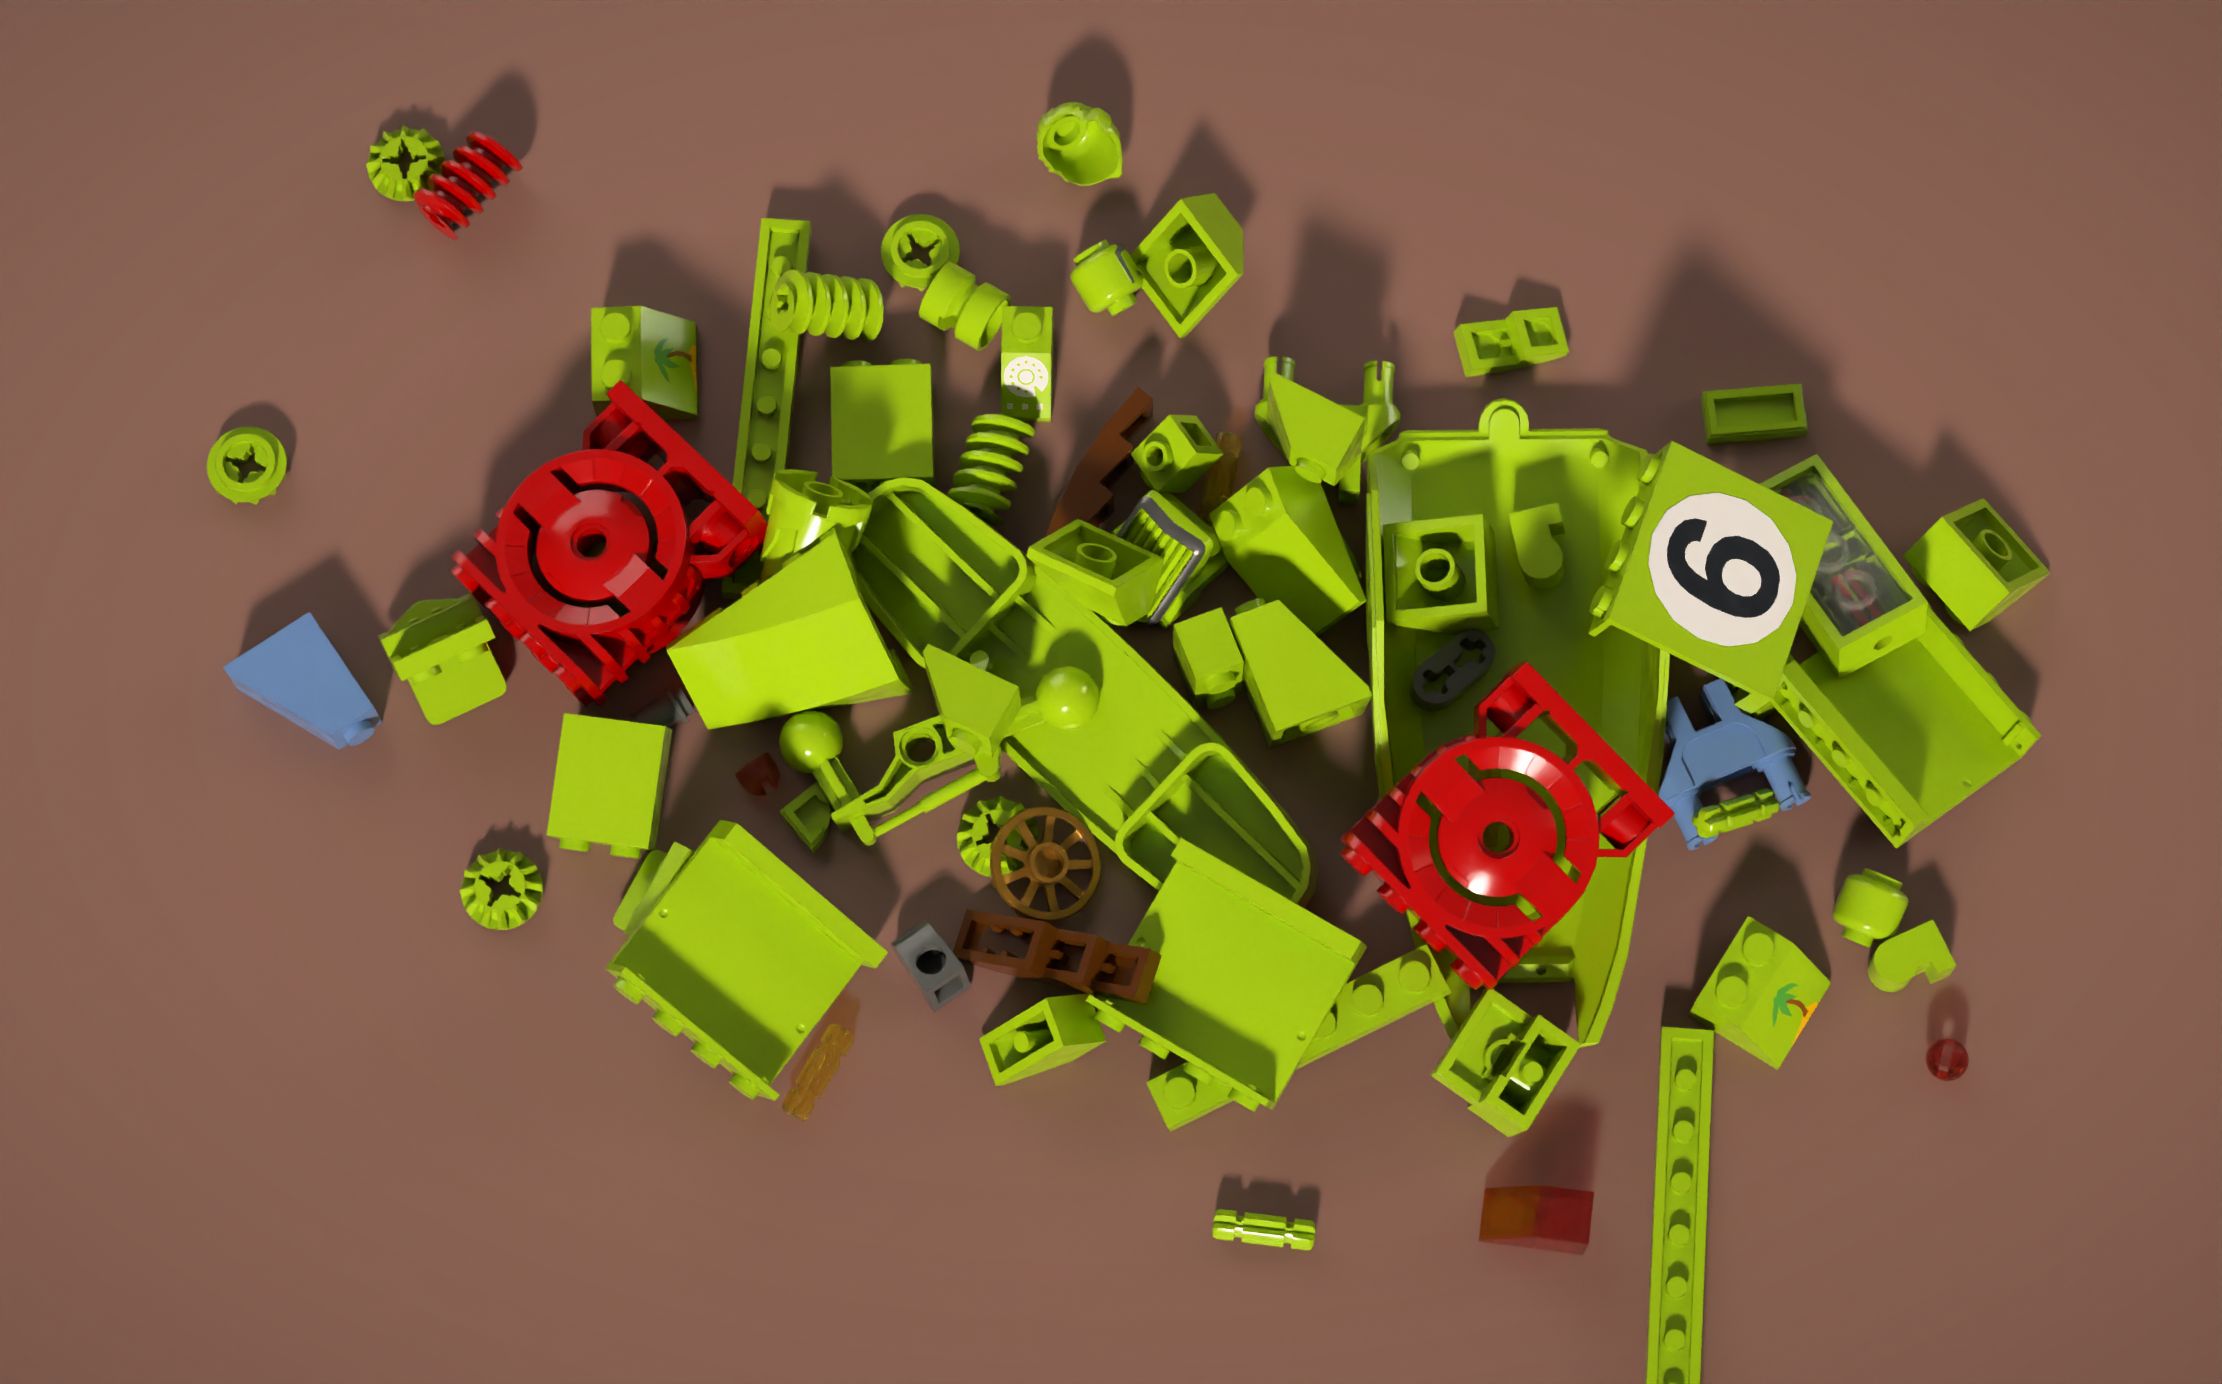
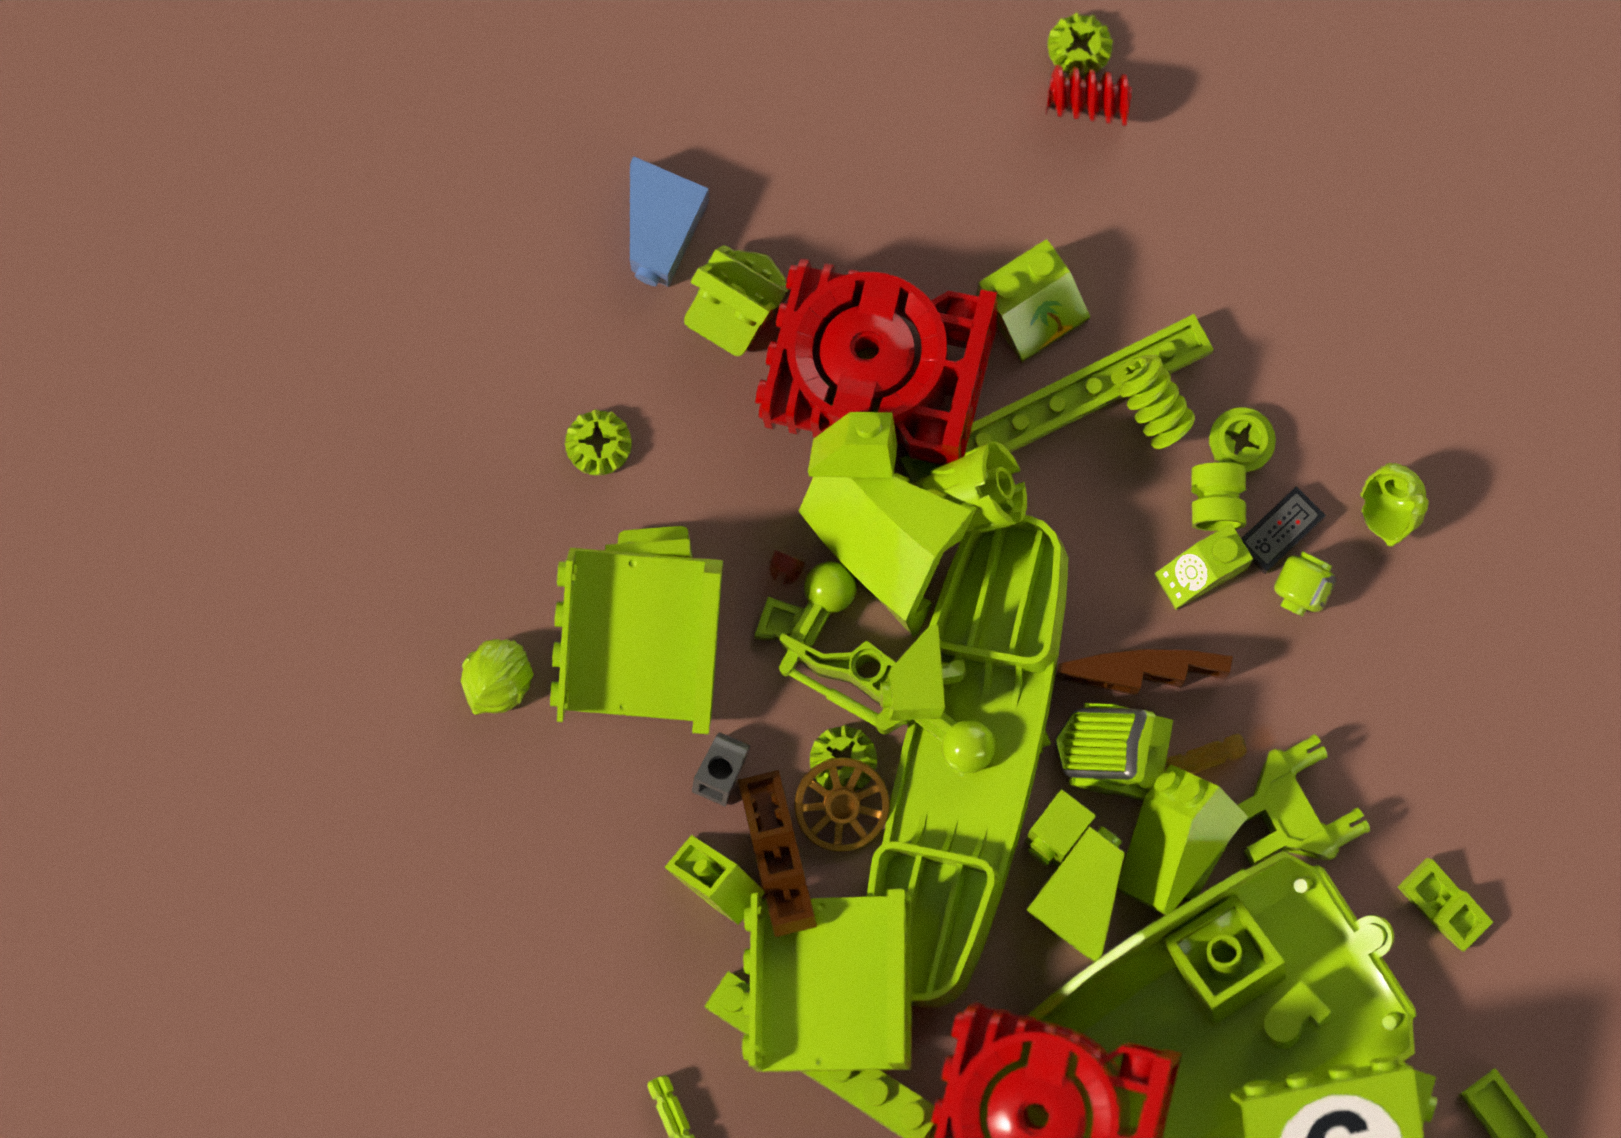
camera: 55 degrees right, 5 degrees up
lime gear [207,427,288,505] -> none
lime brick [547,713,672,859] -> none
dark grey pin [627,686,696,728] -> none
clear yellow axle [782,1023,854,1122] -> none
lime brick [830,359,935,494] -> none
lime piece [947,414,1036,526] -> none
lime slope [1026,519,1165,627] -> none
lime slope [1130,193,1244,338] -> none
lime brick [1131,414,1223,493] -> none
lime slope [1267,372,1365,486] -> none
dark grey beam [1409,629,1495,712] -> none
none -> lime hair [461,639,534,715]
none -> lime slope [808,412,897,478]
none -> tile [1241,486,1326,574]

